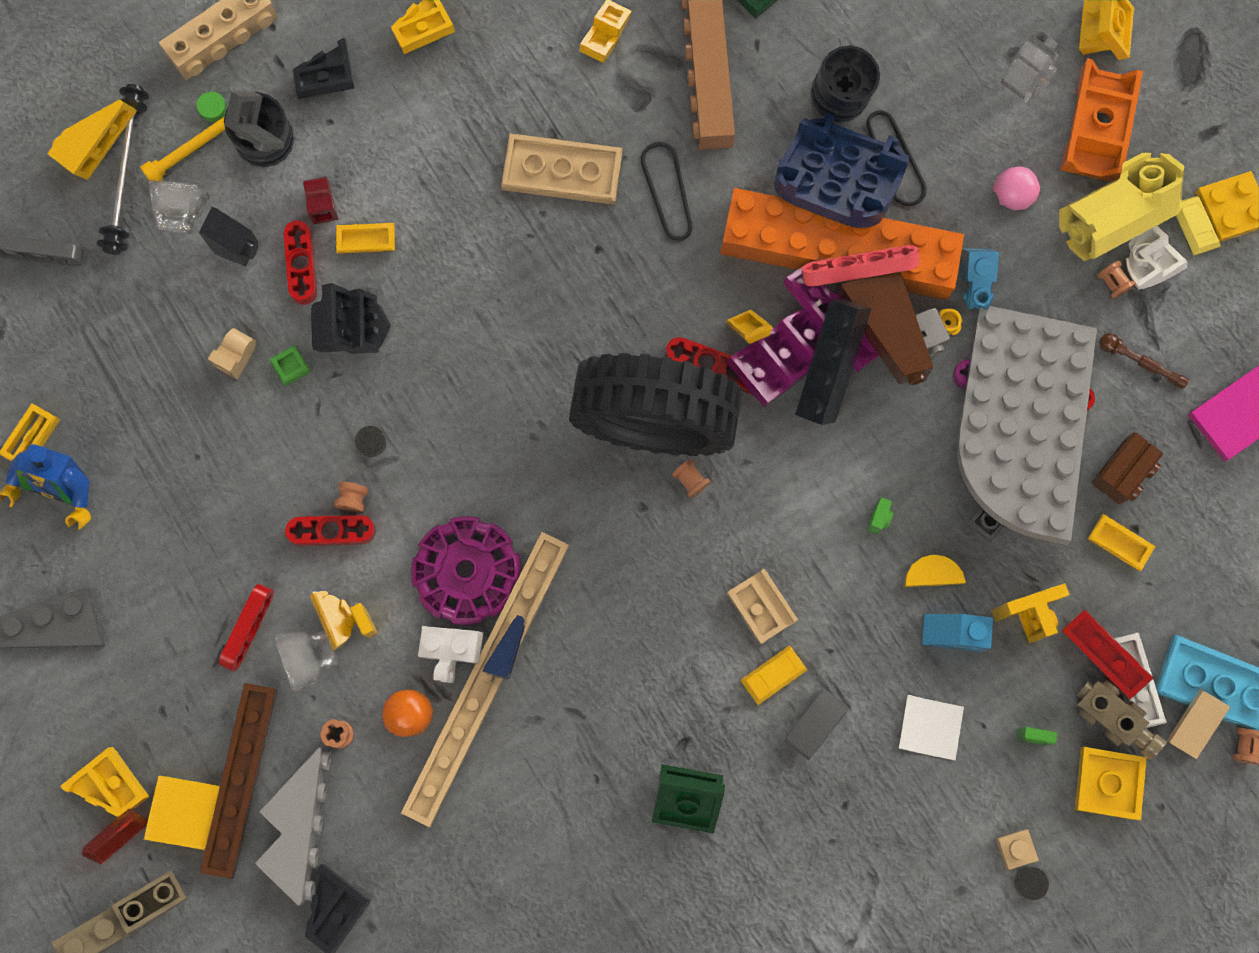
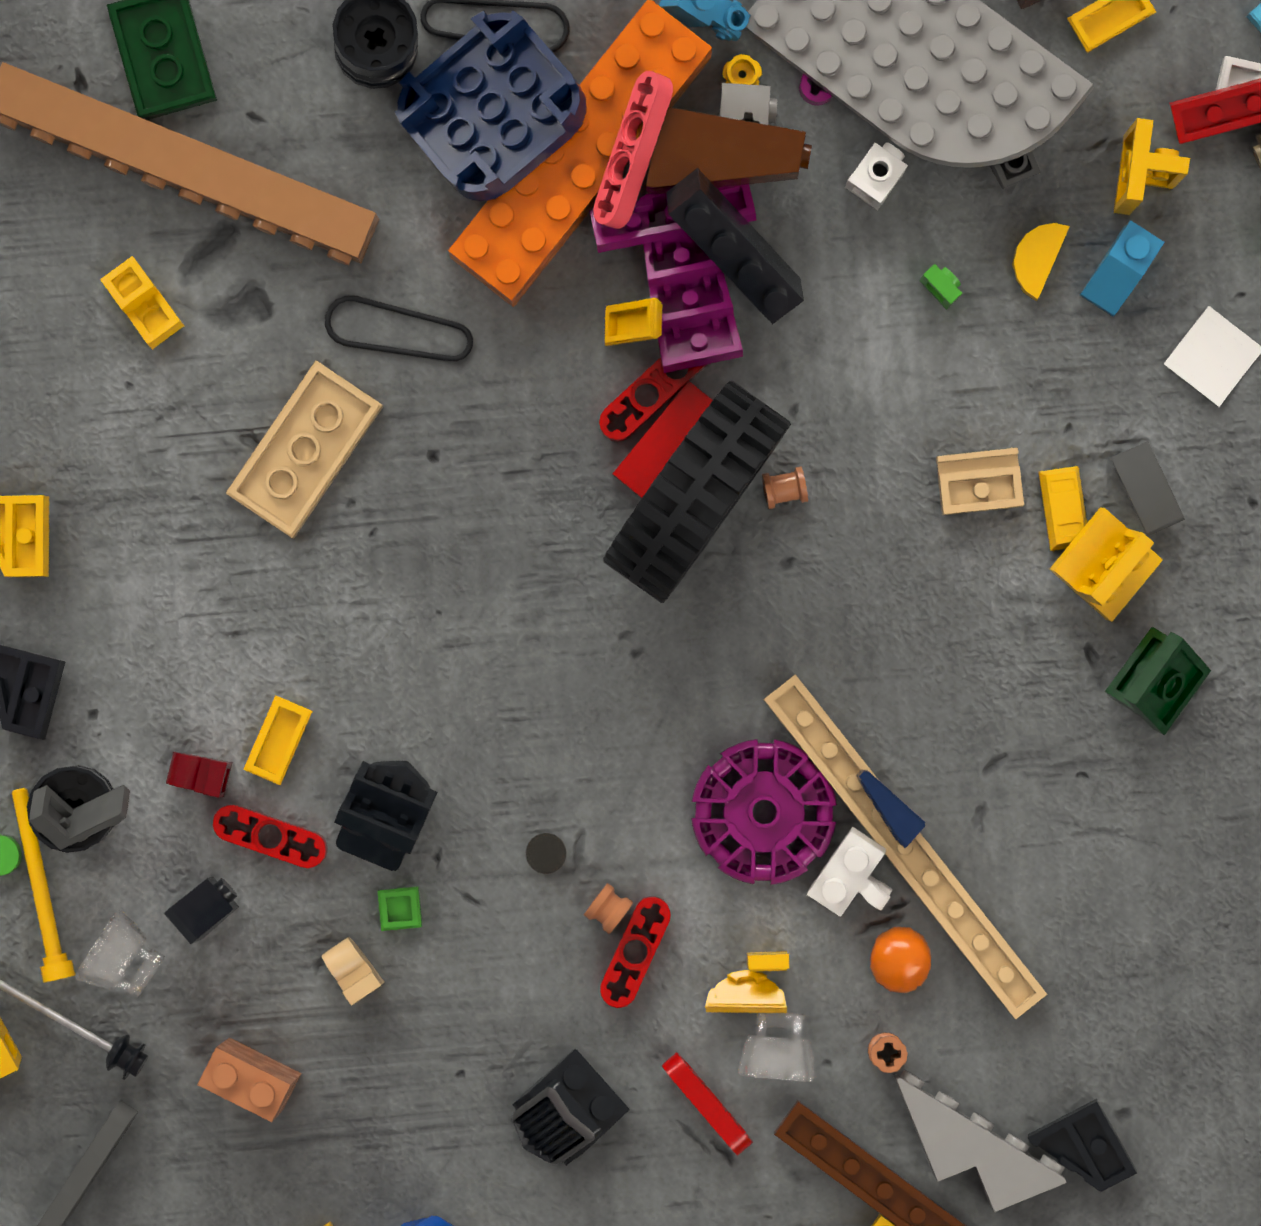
camera: 60 degrees left, 10 degrees up
none -> nougat brick [197,1037,302,1122]
none -> black piece [512,1049,630,1166]
none -> white brick [845,142,908,210]
none -> yellow bracket [1049,507,1163,622]

